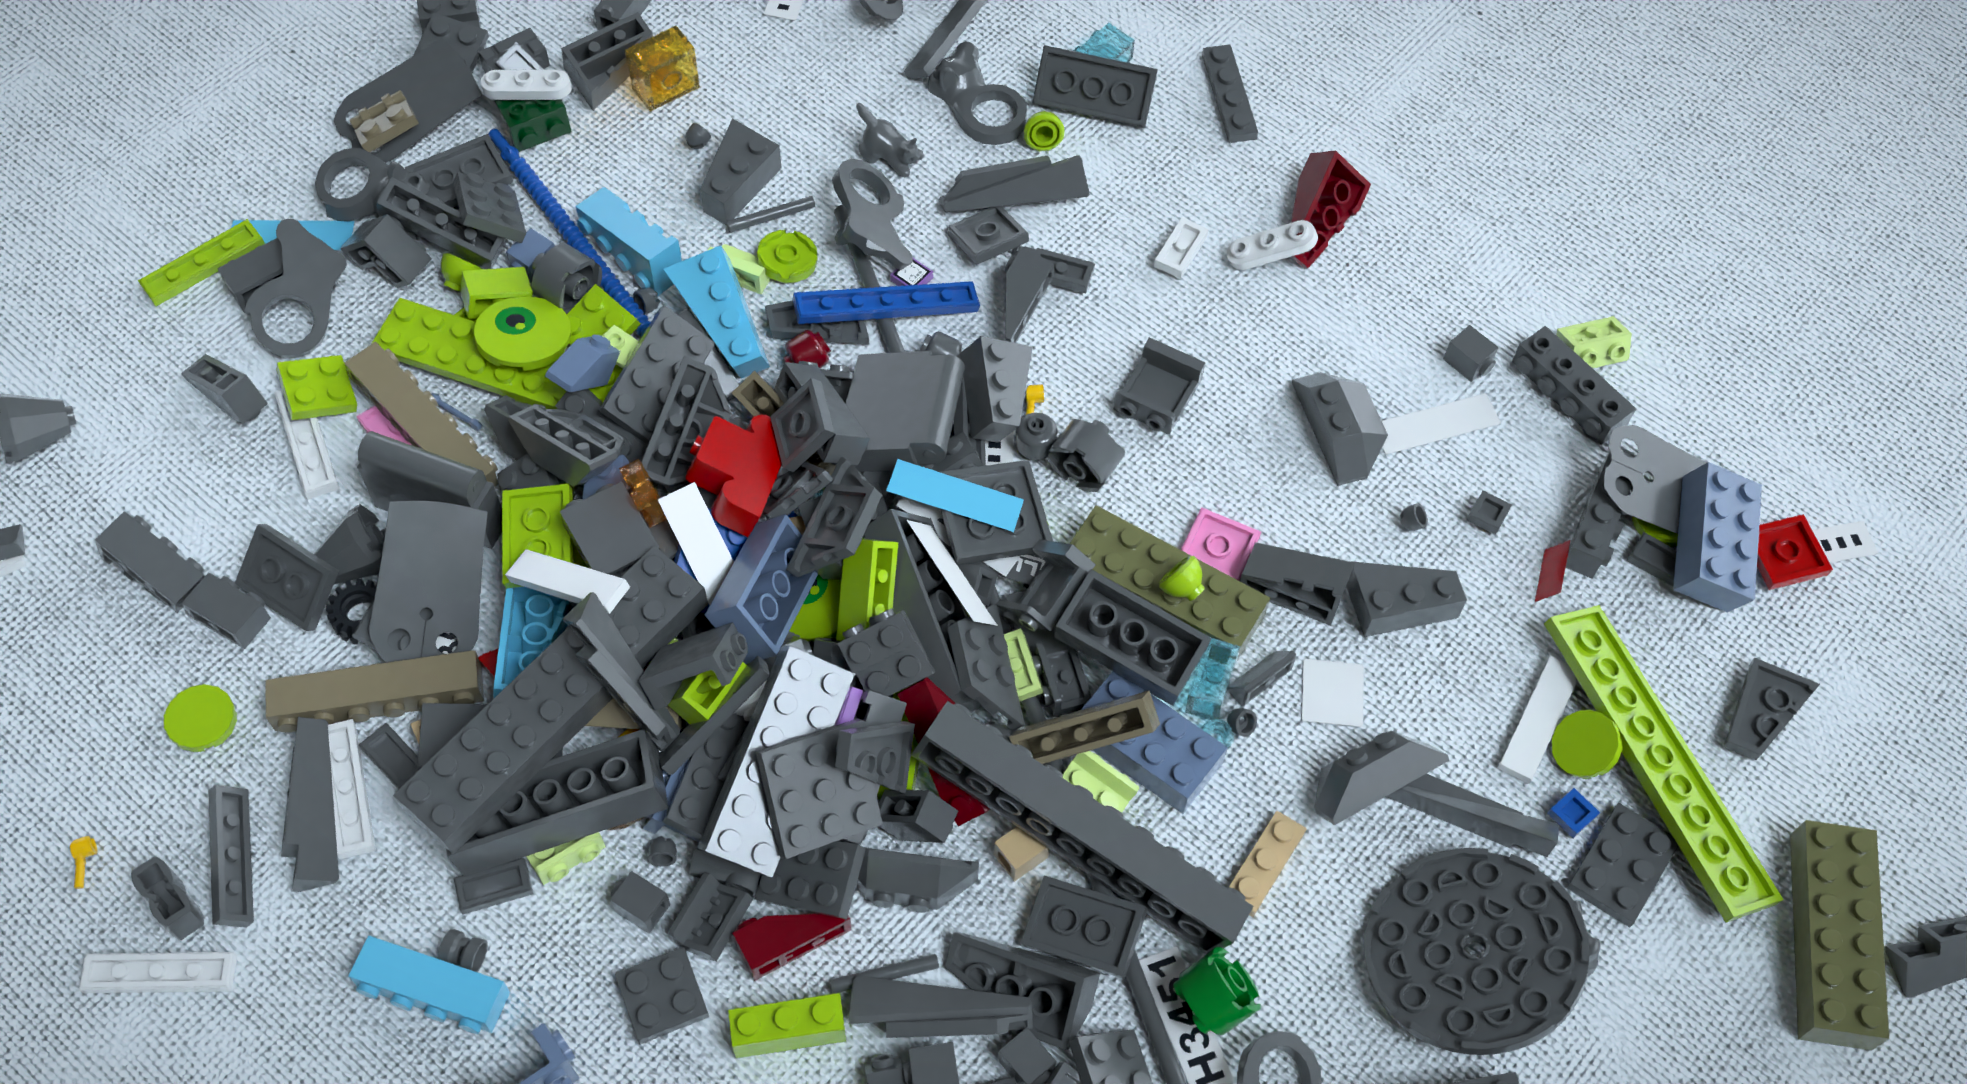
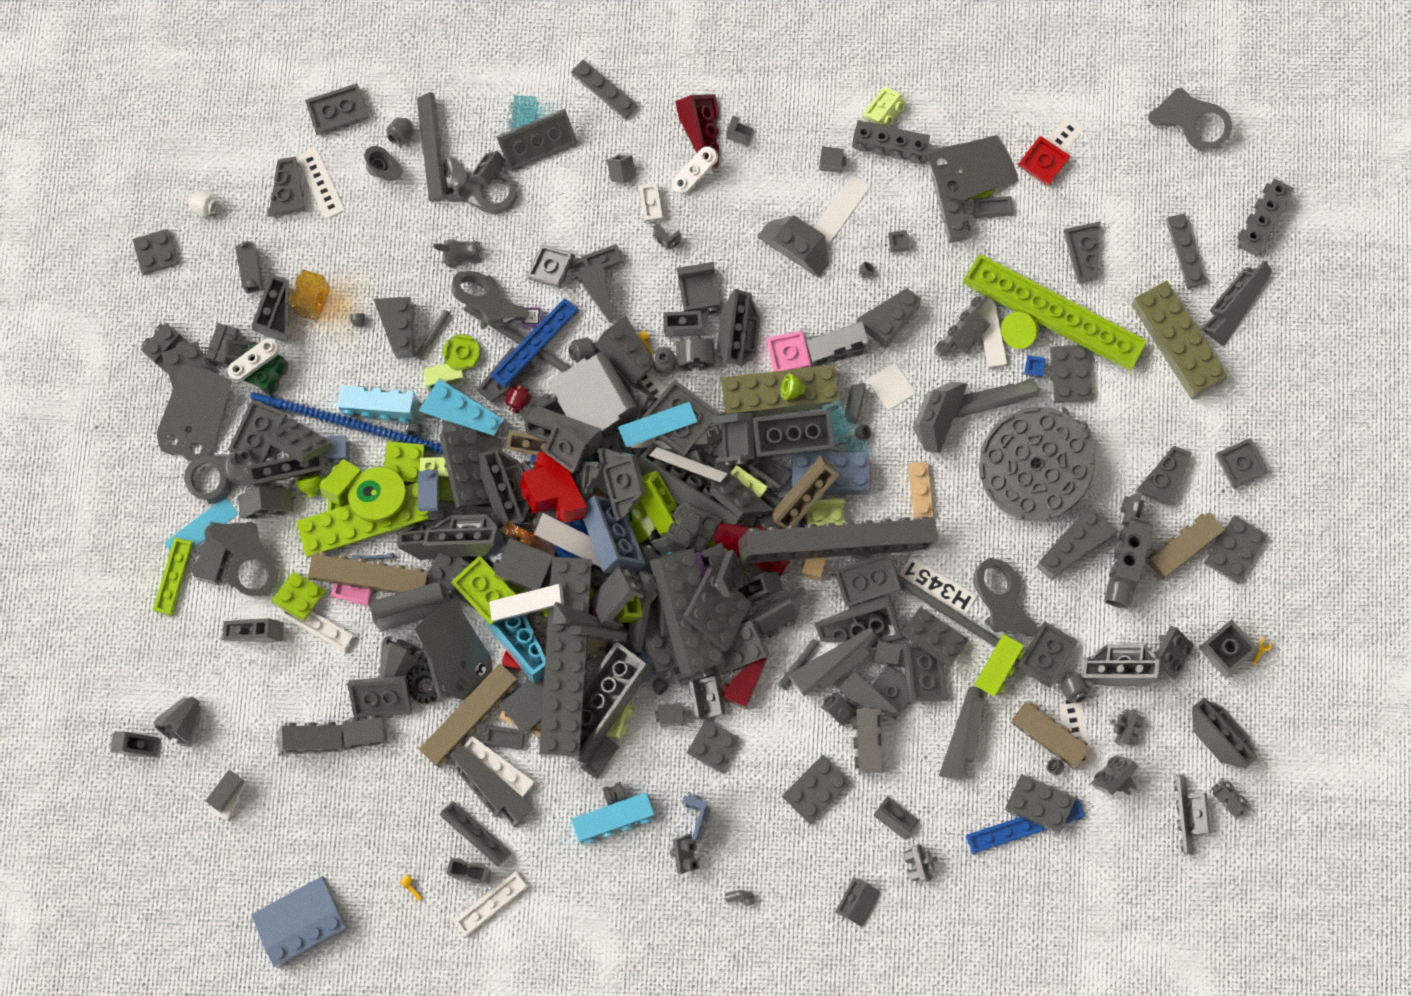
camera: 30 degrees left, 15 degrees up
lime tile [164,684,237,753] -> none
dark tan plate [349,90,419,152] -> none
dark grey brick [531,242,602,314] -> none
lime brick [728,993,846,1058] -> none
dark grey wedge [939,155,1089,212] -> none
lime brick [1024,111,1065,151] -> none
green brick [1173,947,1261,1035] -> none
red sticker [1535,540,1571,602] -> none
sand blue brick [1673,462,1762,612] -> none
none -> dark grey slope [469,151,505,185]
none -> dark grey panel [607,154,636,182]
none -> dark grey bracket [652,223,682,250]
none -> dark grey brick [663,311,702,337]
none -> dark grey wedge [717,289,761,366]
none -> dark grey panel [726,116,753,146]
none -> dark grey bracket [934,295,991,357]
none -> dark grey plate [1166,213,1206,289]

